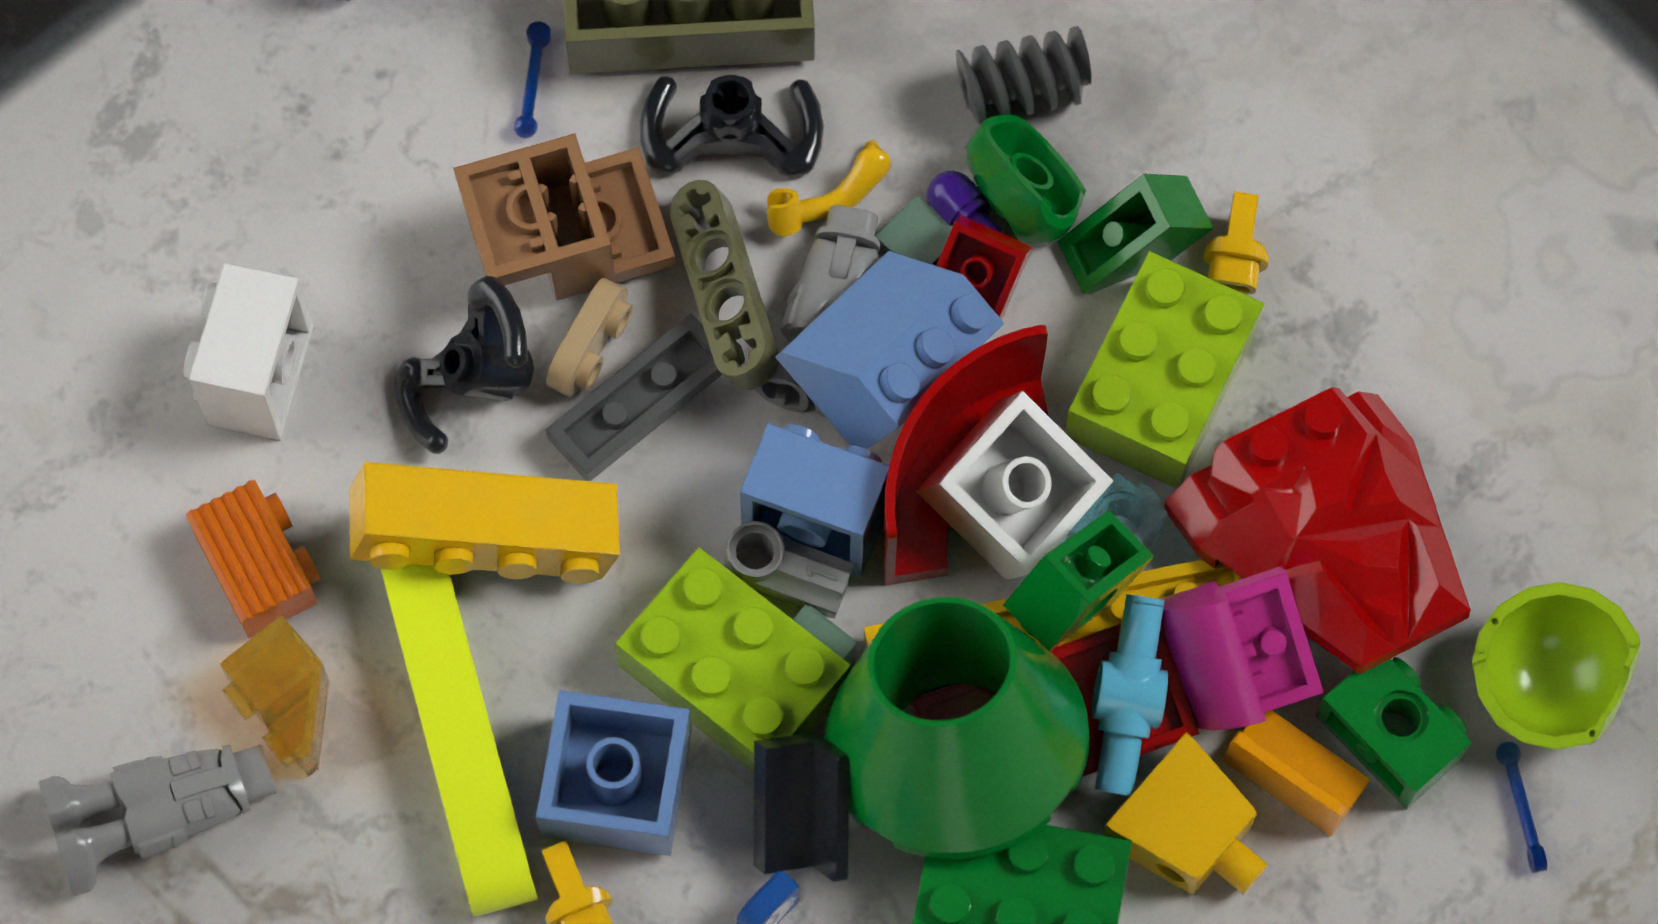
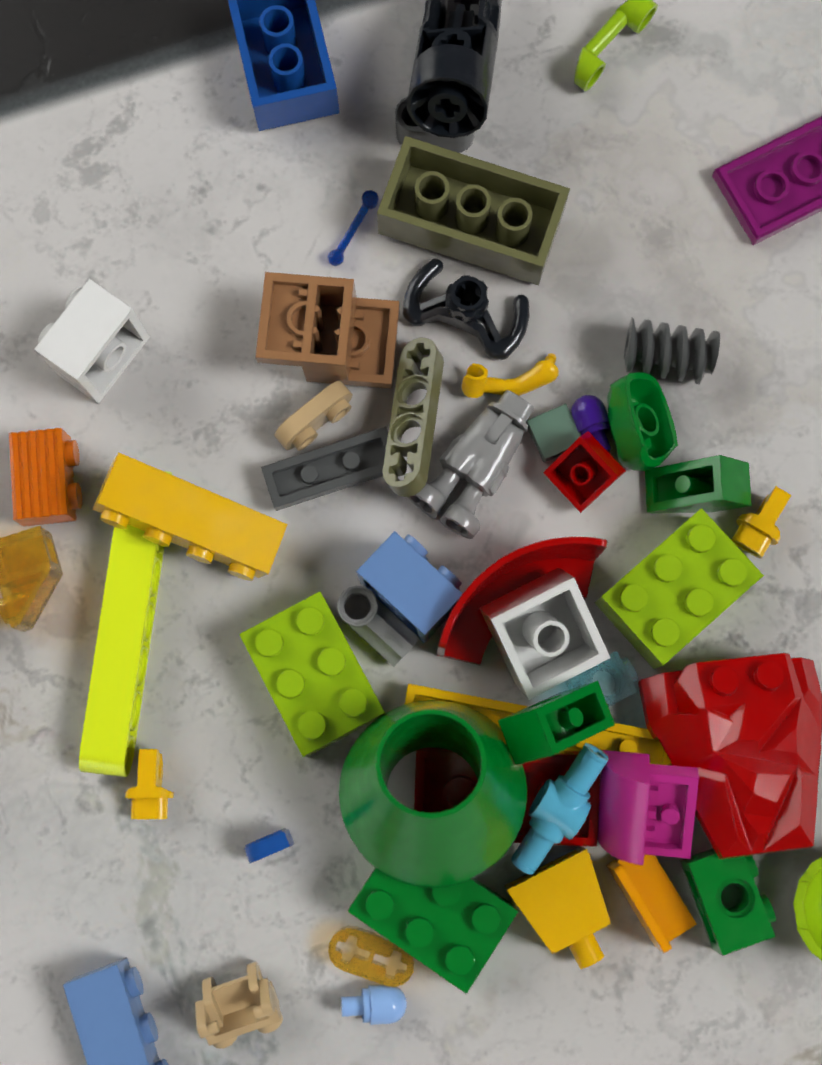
camera: 25 degrees right, 10 degrees up
black piece [394,276,534,454] -> none
medium blue brick [536,690,692,856] -> none
black panel [753,732,850,882] -> none
medium blue slope [775,251,1005,449] -> none
sand green tile [793,604,856,667] -> none
clear blue hinge [1496,741,1547,873] -> none

